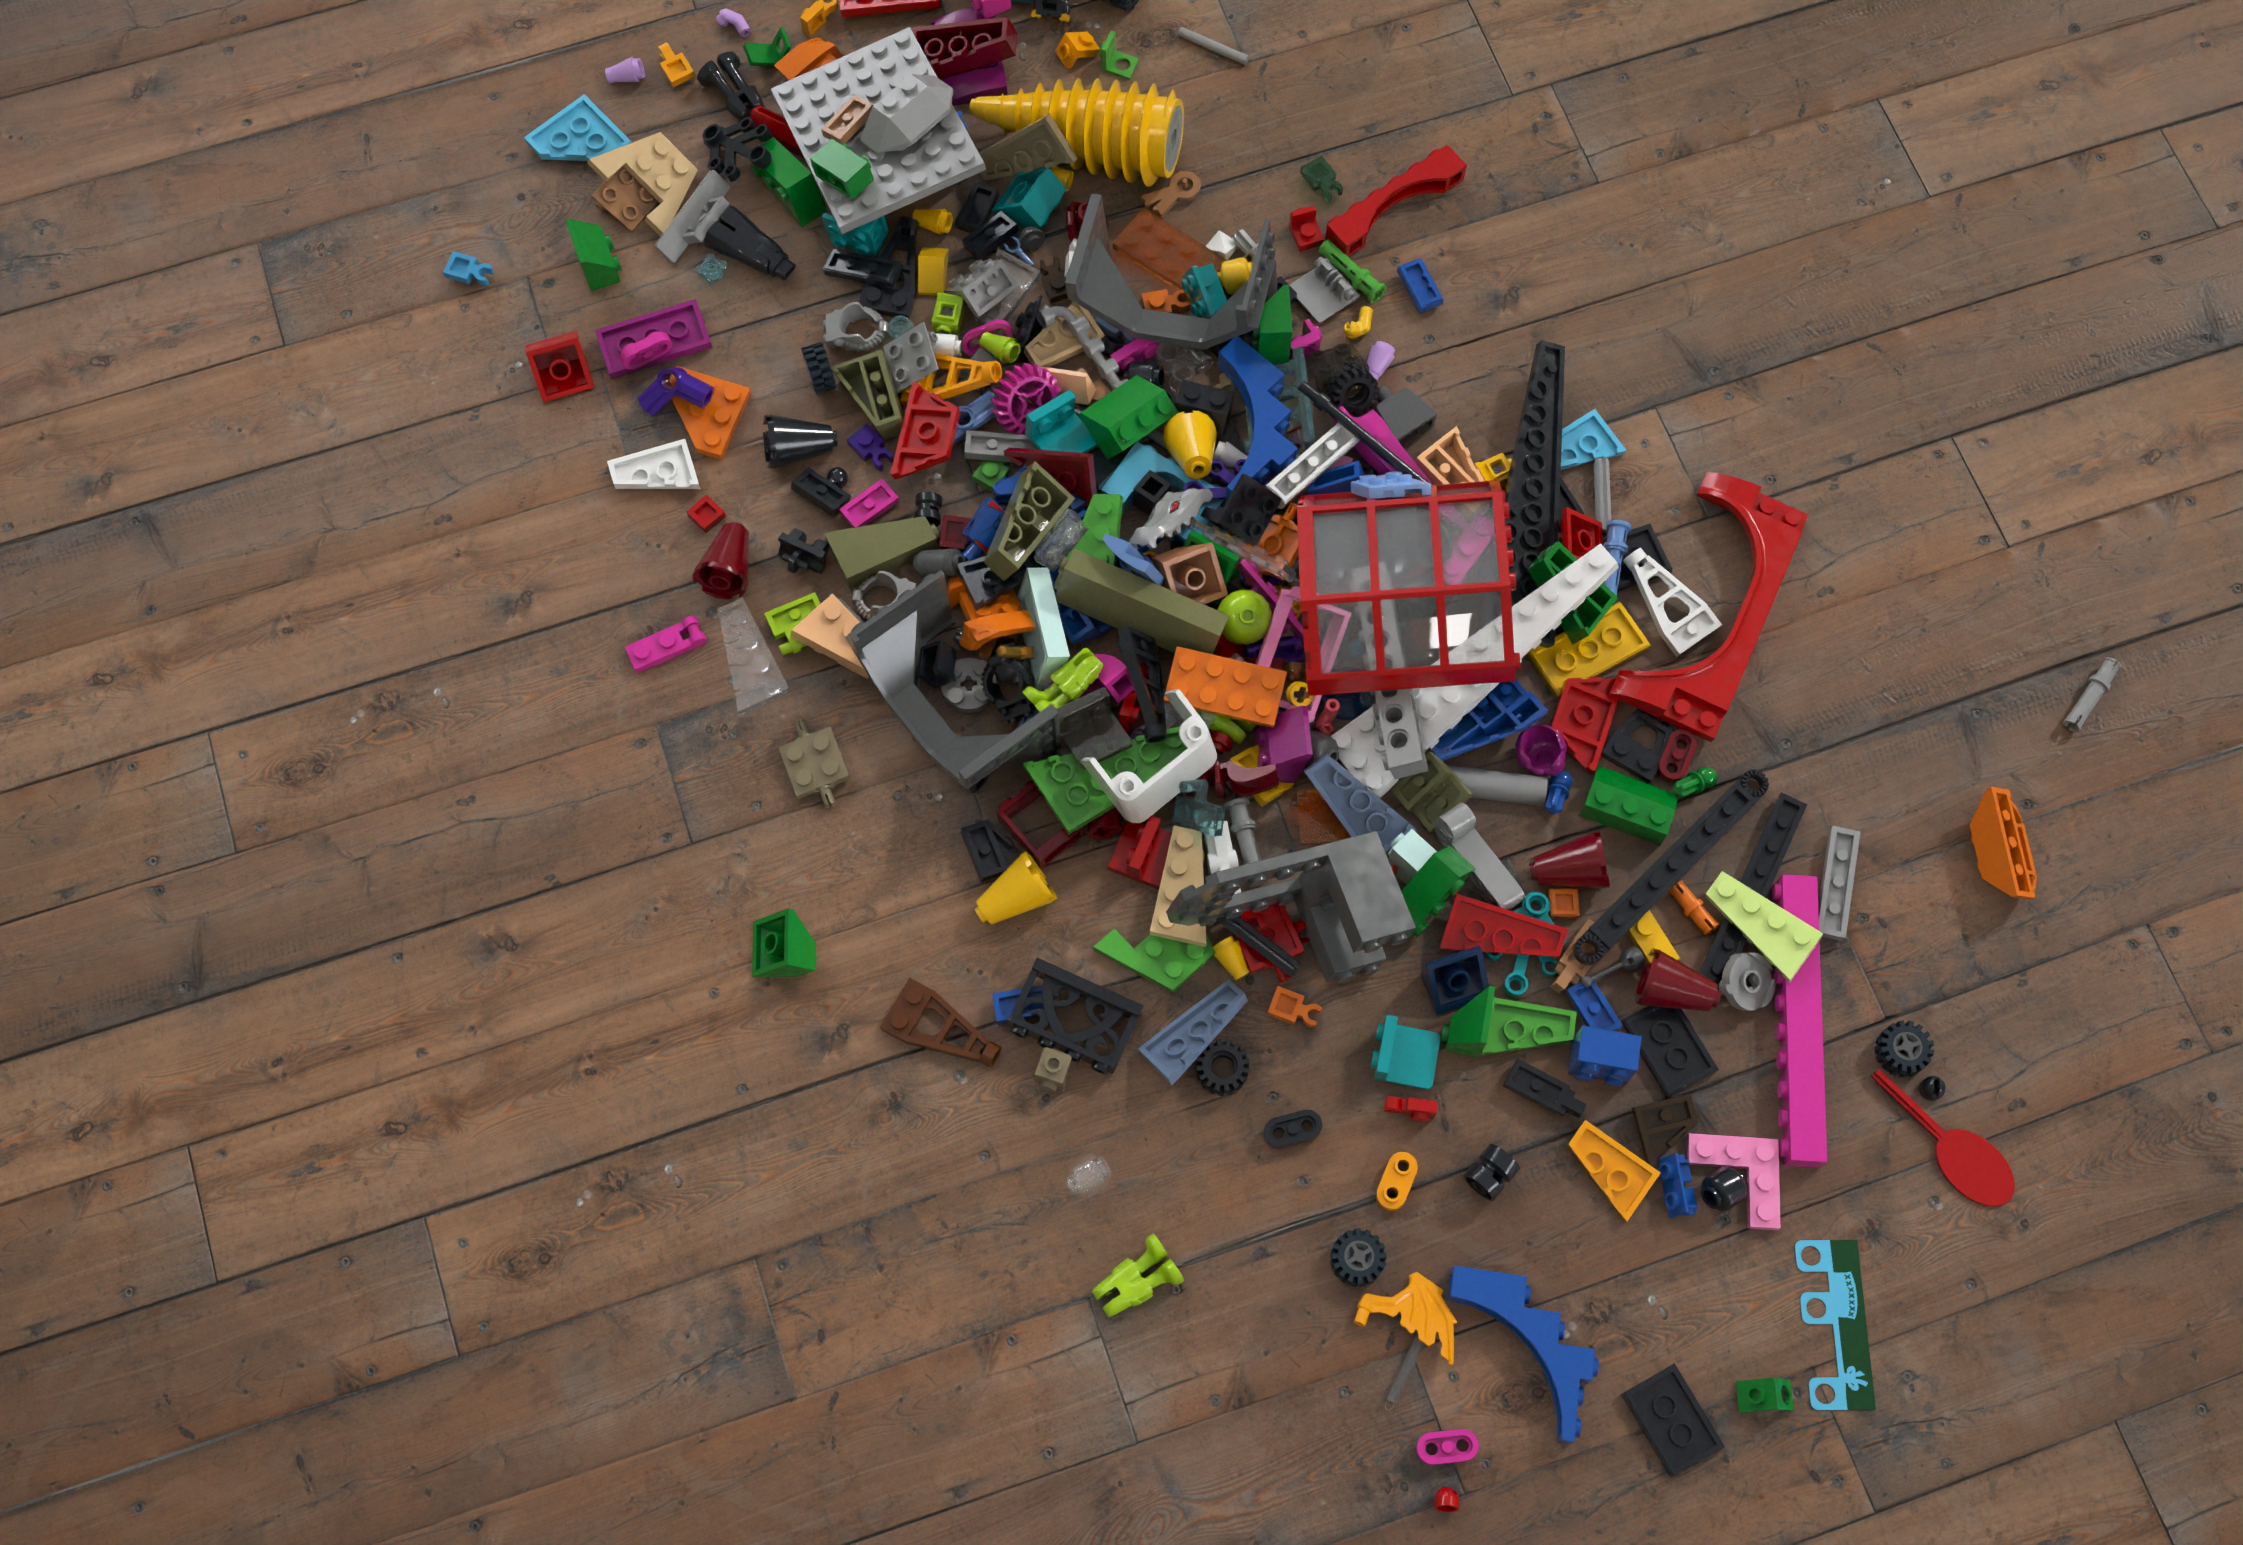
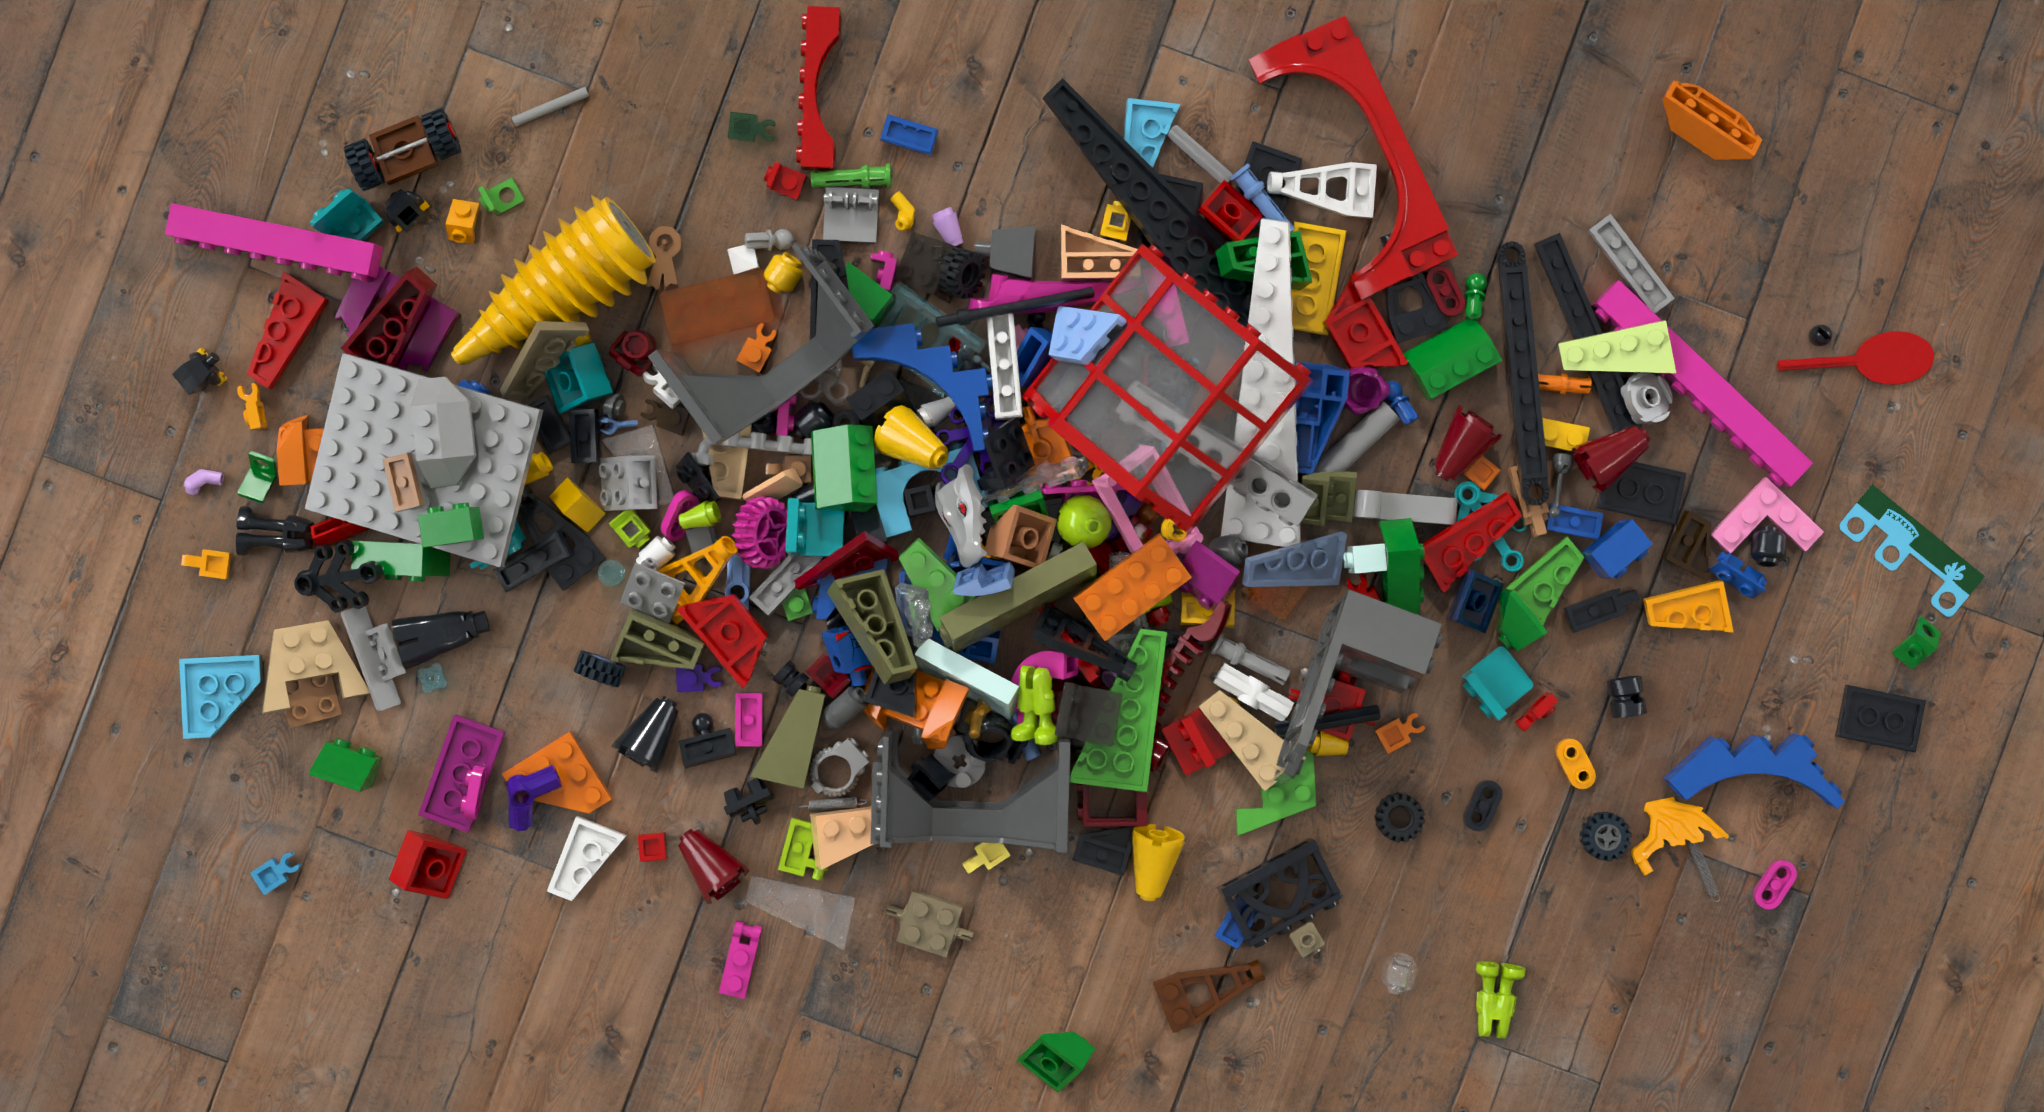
camera: 45 degrees left, 20 degrees up
lavender cone [605,57,645,84] -> none
light grey piece [823,302,889,352] -> none
white windscreen [1081,689,1217,823] -> none
sand blue wing [1137,979,1248,1086] -> none
clear light blue plate [1173,779,1225,837] -> none
teal bracket [1181,263,1227,319] -> none
coral arm [1315,699,1340,736] -> none
red hinge [1434,1487,1459,1513] -> none
black wheel [1875,1020,1934,1077] -> none
none -> light yellow plate [962,842,1011,874]

